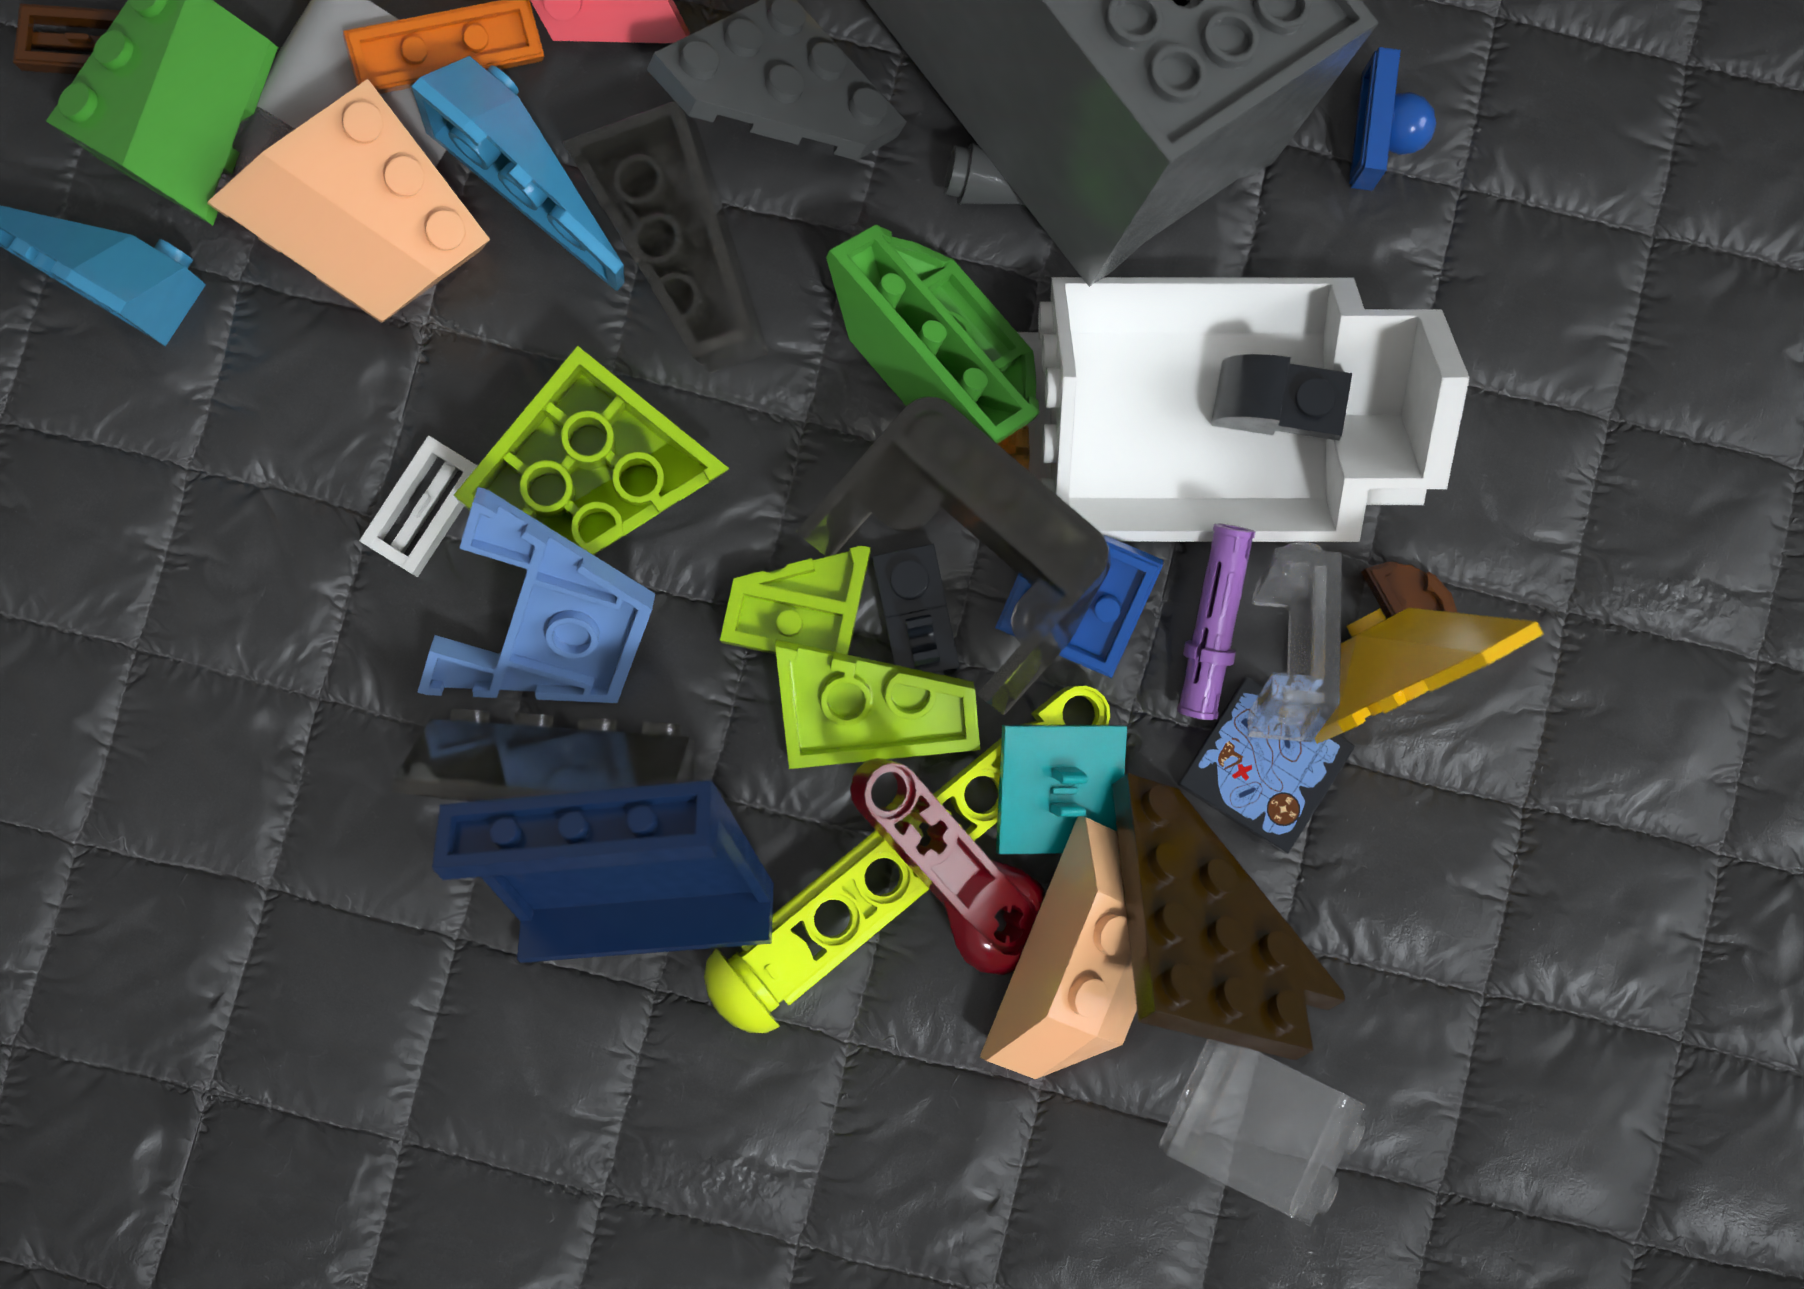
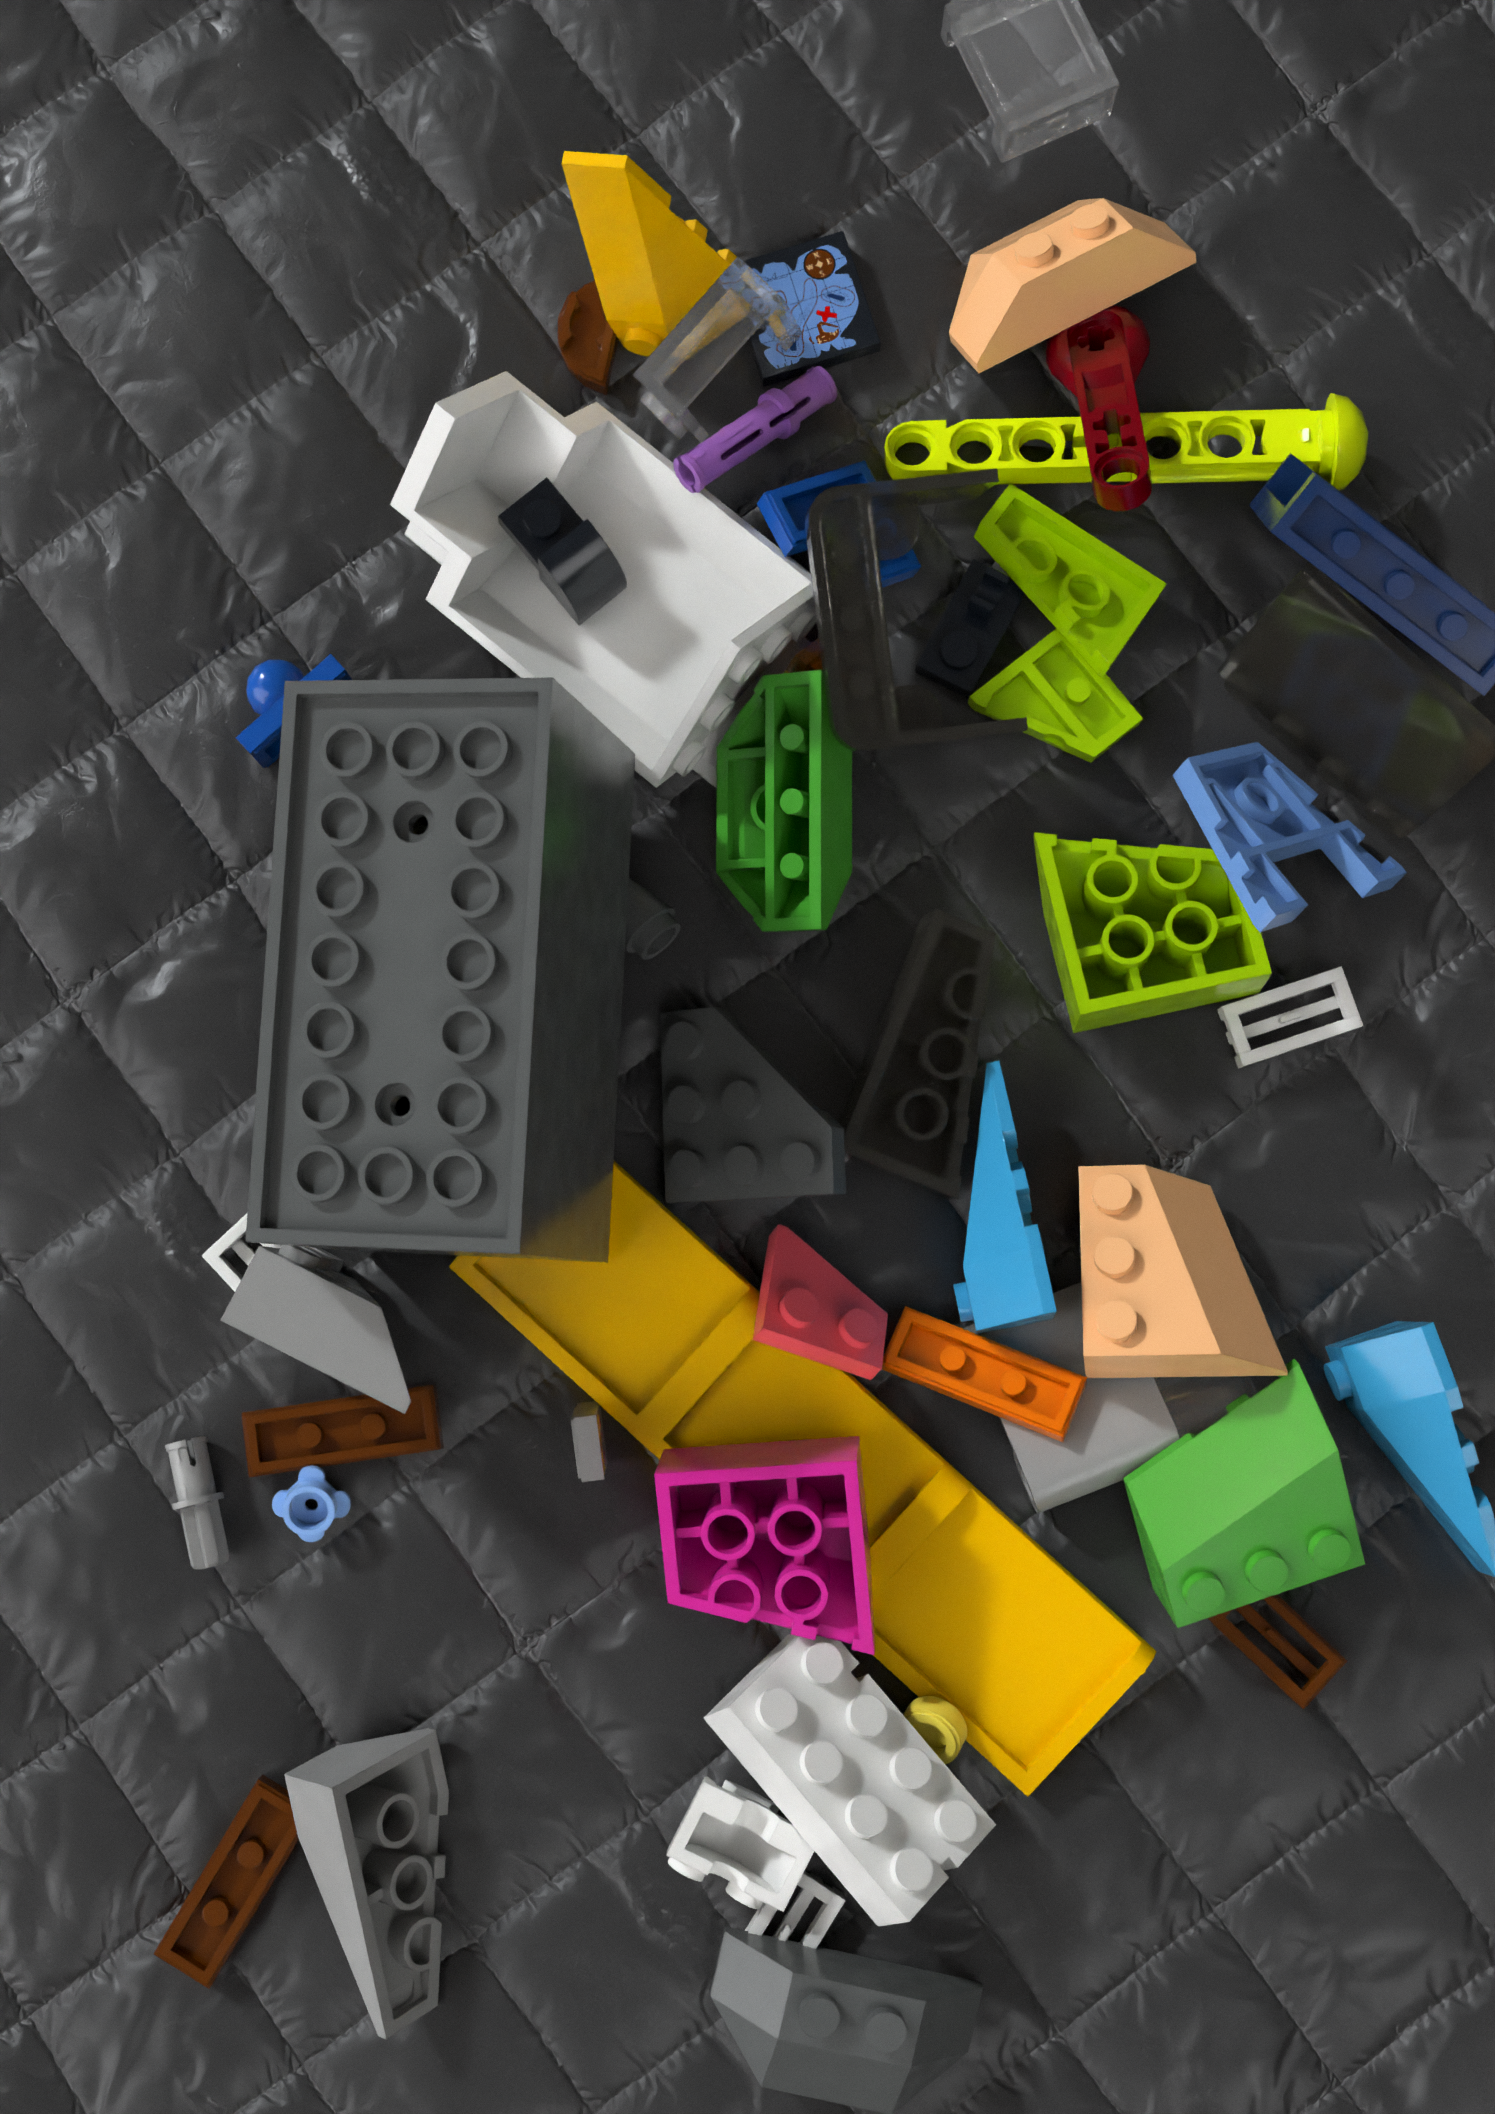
camera: 135 degrees left, 0 degrees up
teal piece [996,725,1127,854] -> none
dark brown wing [1112,773,1345,1060] -> none

